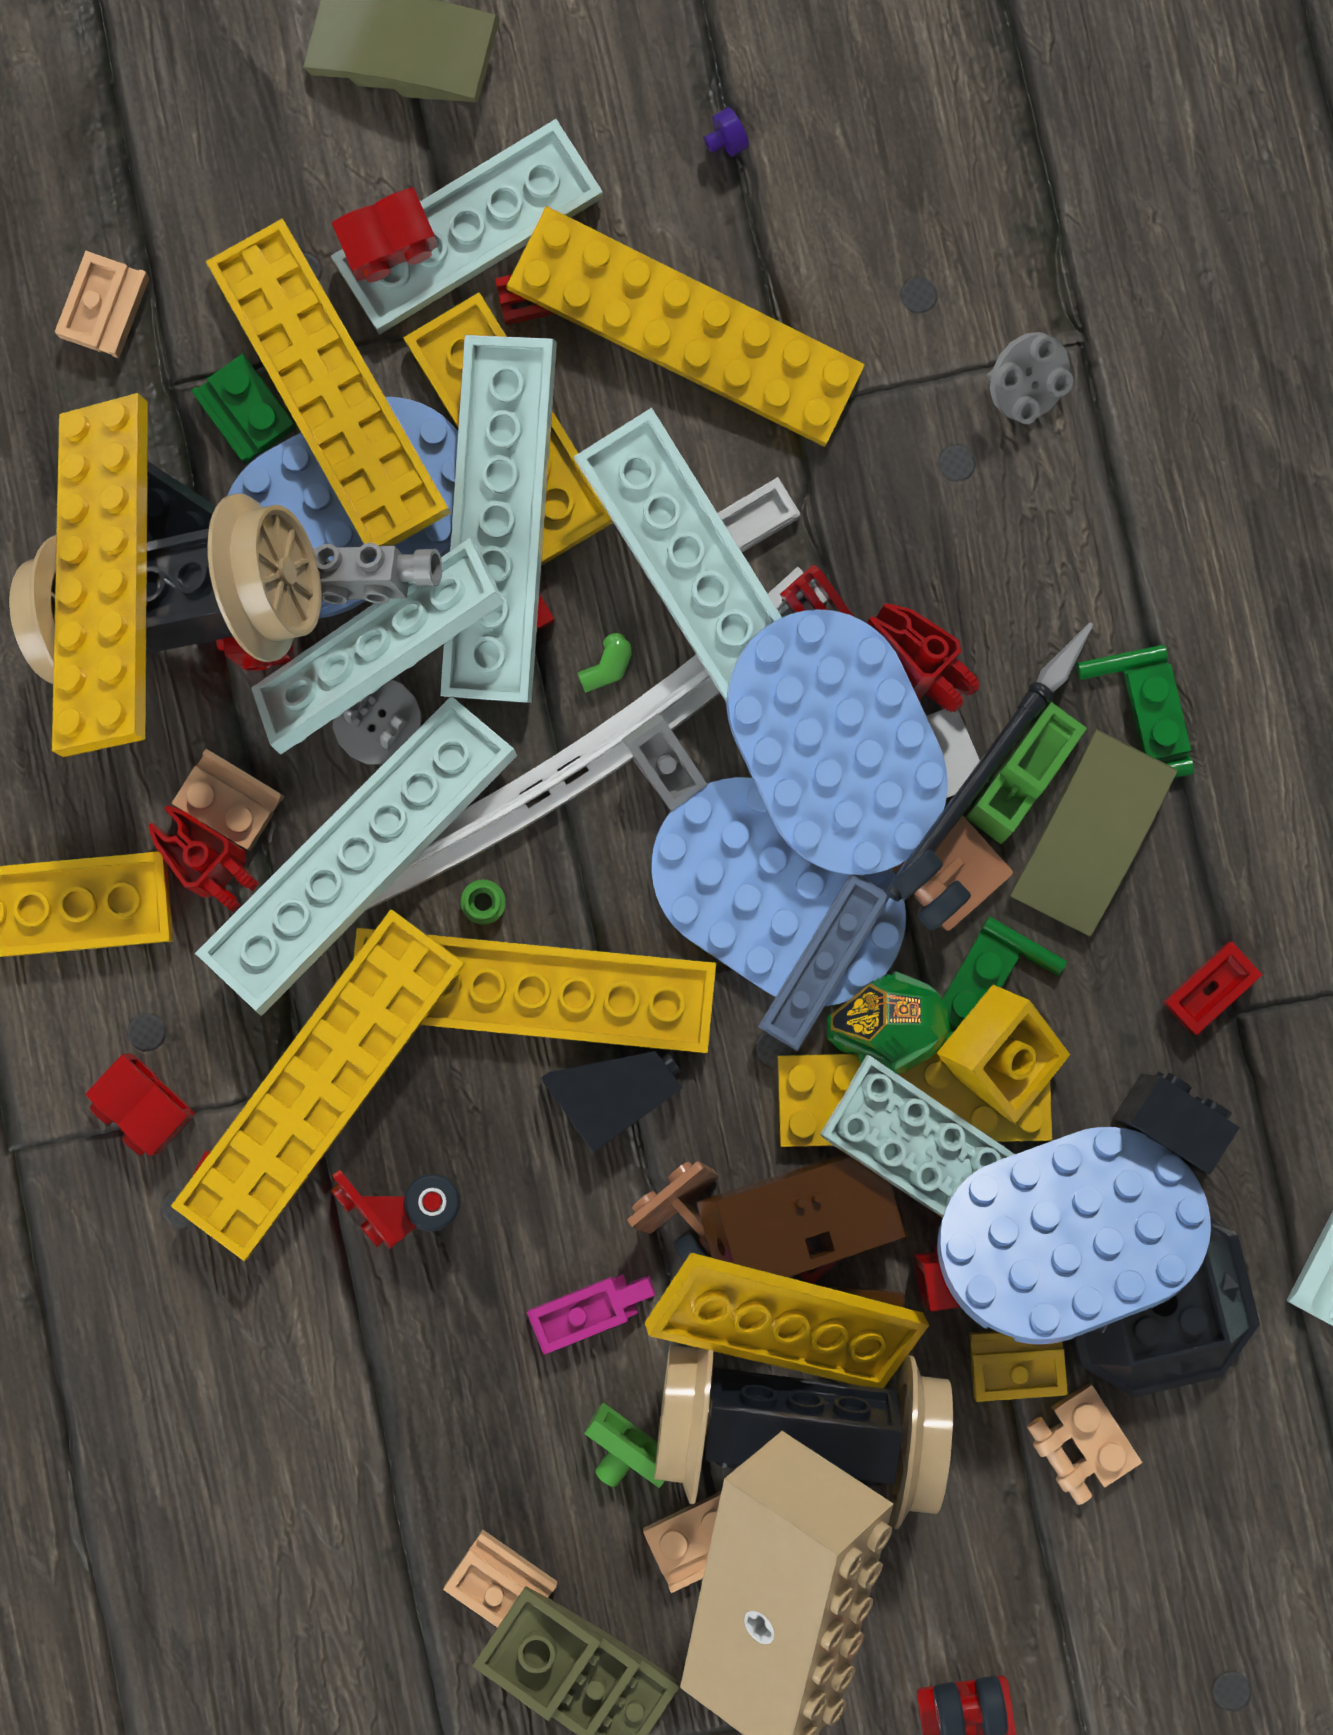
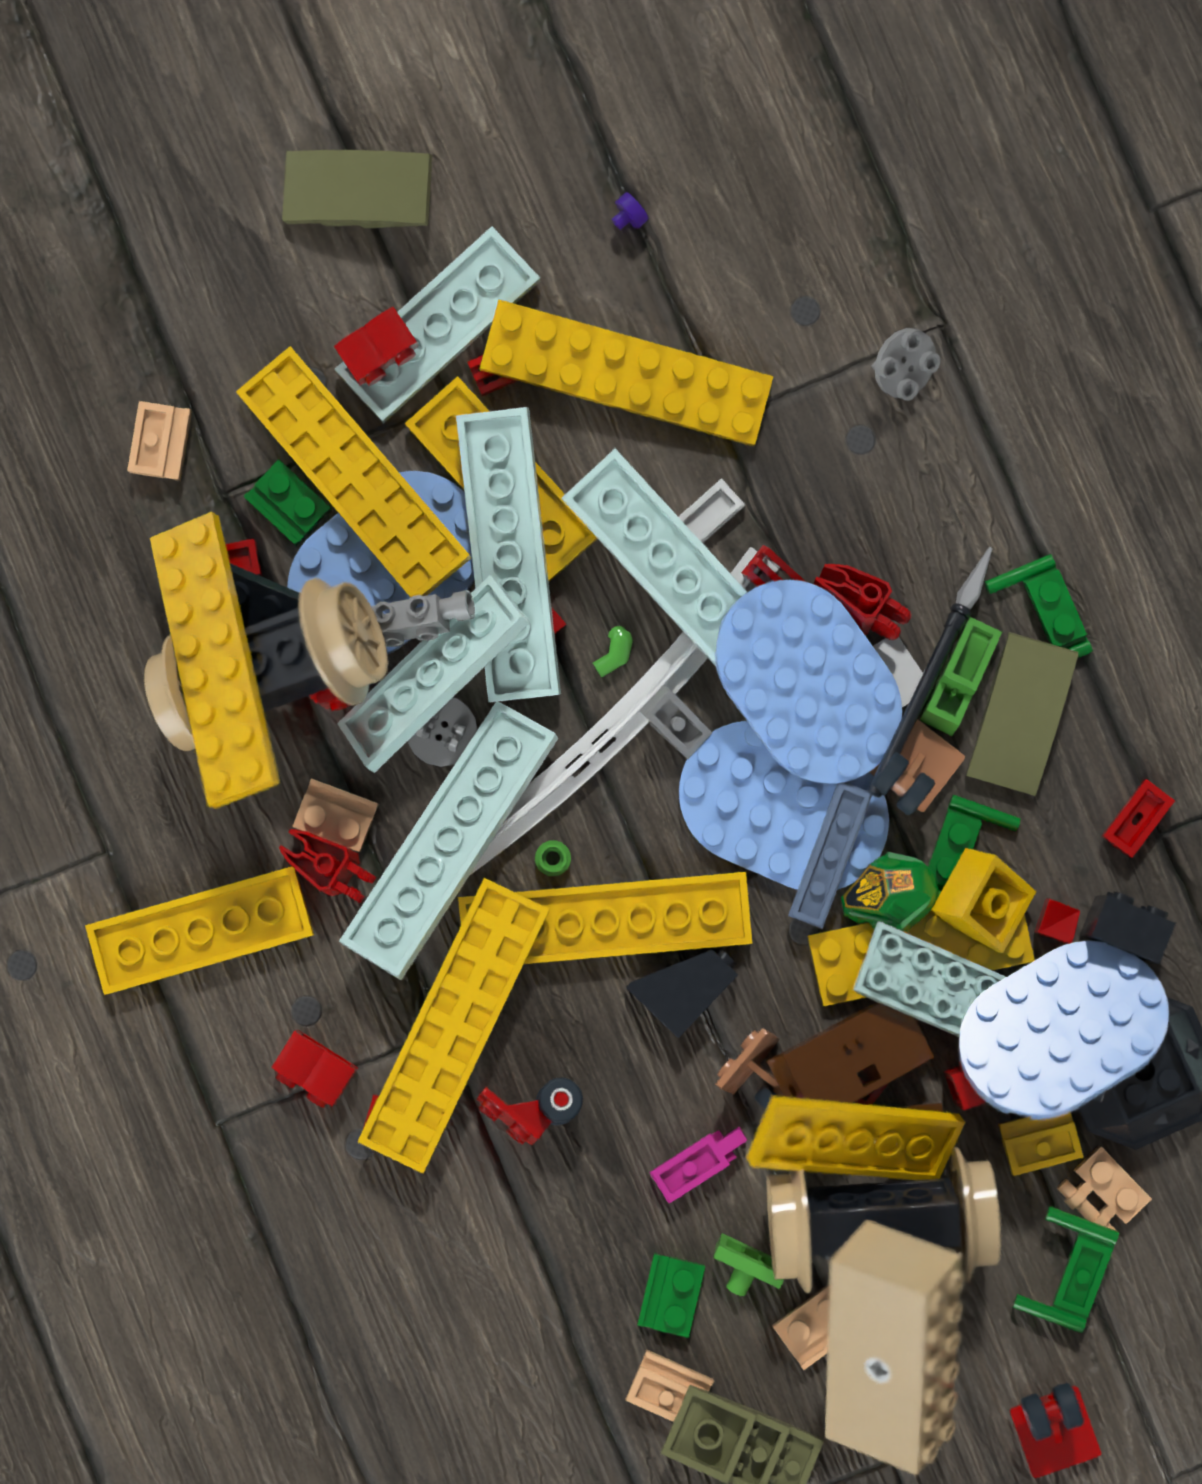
camera: 10 degrees left, 0 degrees up
none -> red plate [225,539,262,576]
none -> green plate [637,1253,705,1338]
none -> green plate [1012,1206,1119,1333]
none -> red slope [1034,898,1080,944]

